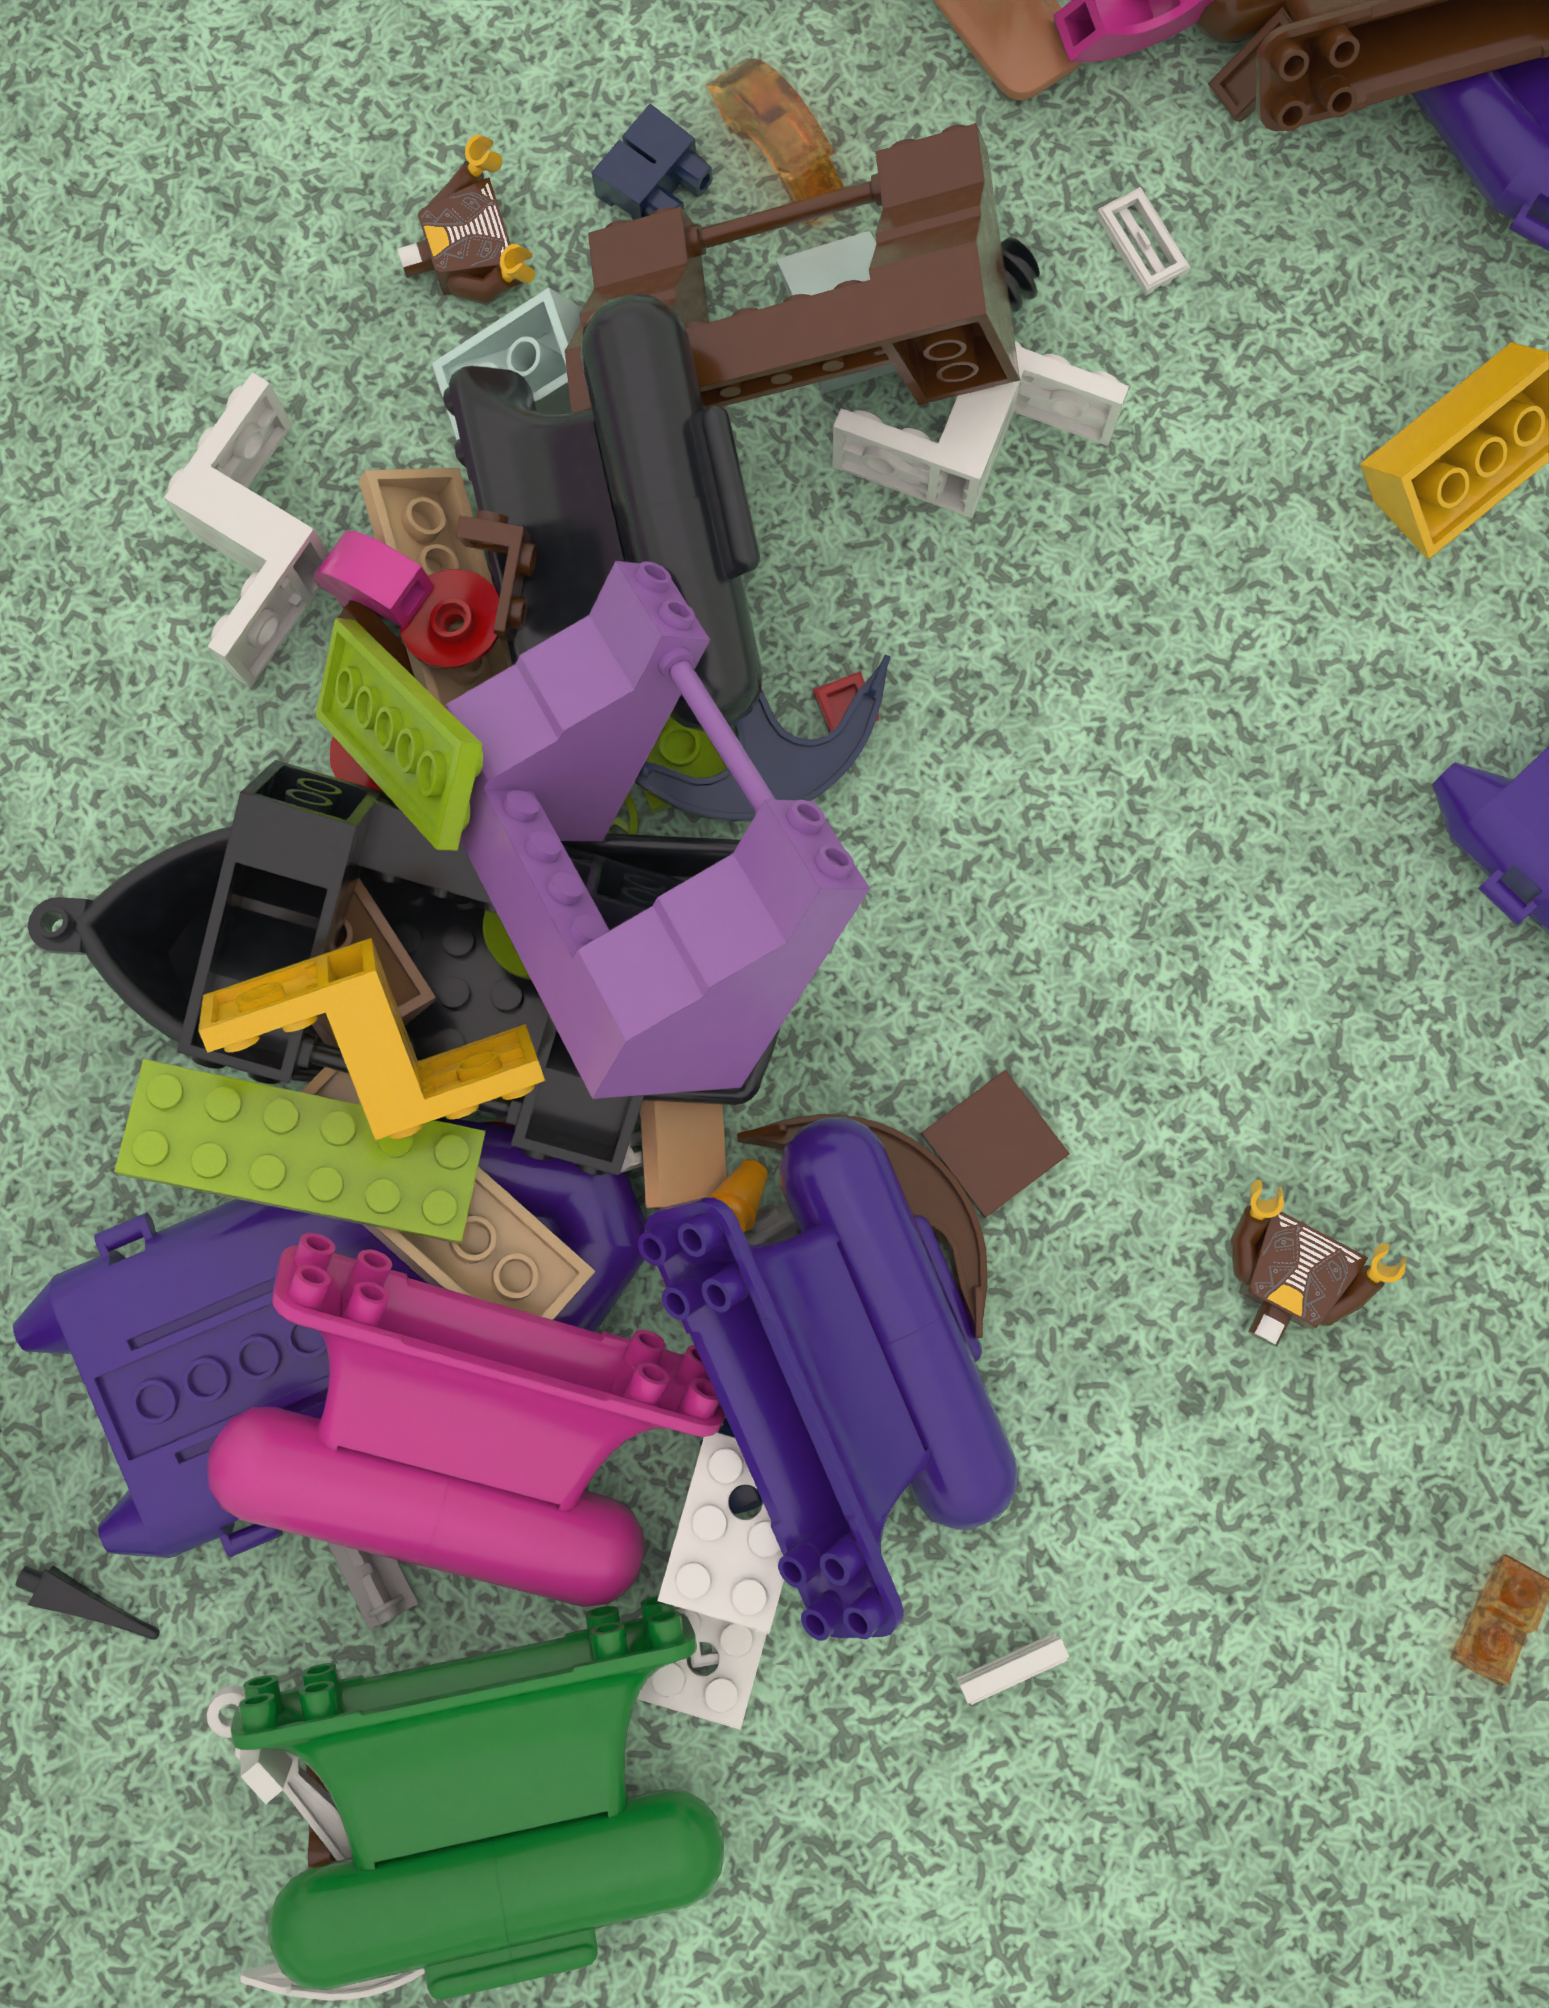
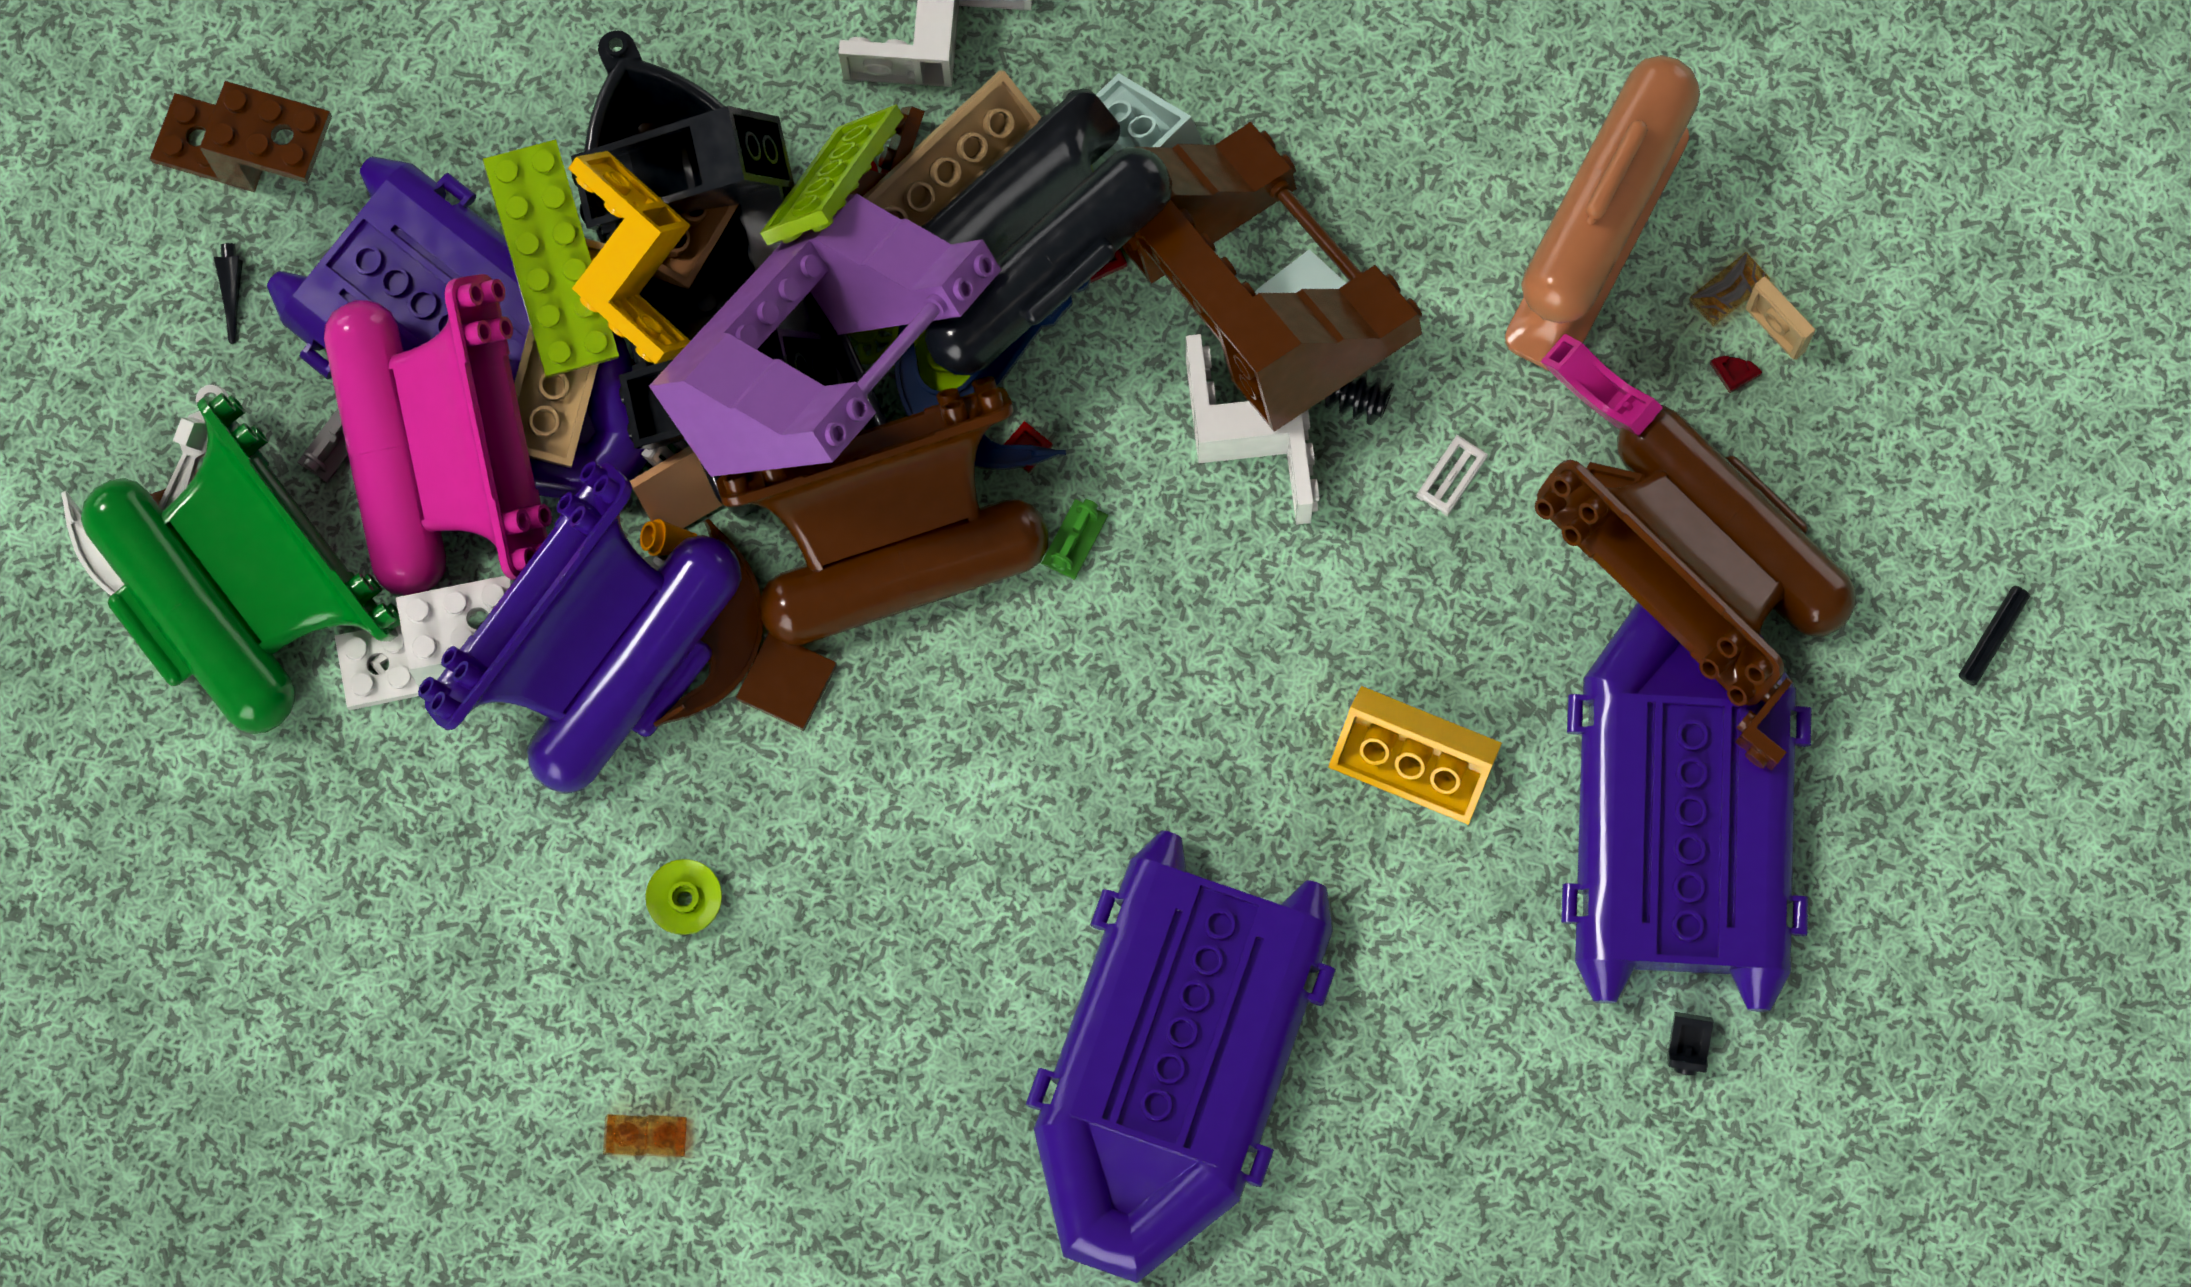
camera: 60 degrees right, 5 degrees down
dark pink arch [313,530,434,629] -> none
reddish brown torso [397,135,535,305] -> none
red dish [399,569,500,669] -> none
reddish brown bracket [456,510,537,642] -> none
dark blue hips [591,103,713,220] -> none
clear orange arch [706,58,845,224] -> none
white tile [956,1632,1069,1705] -> none
reddish brown torso [1230,1180,1407,1347] -> none
none -> lime dish [645,859,722,935]
none -> reddish brown piece [716,376,1049,645]
none -> bright green hinge [1041,499,1108,580]

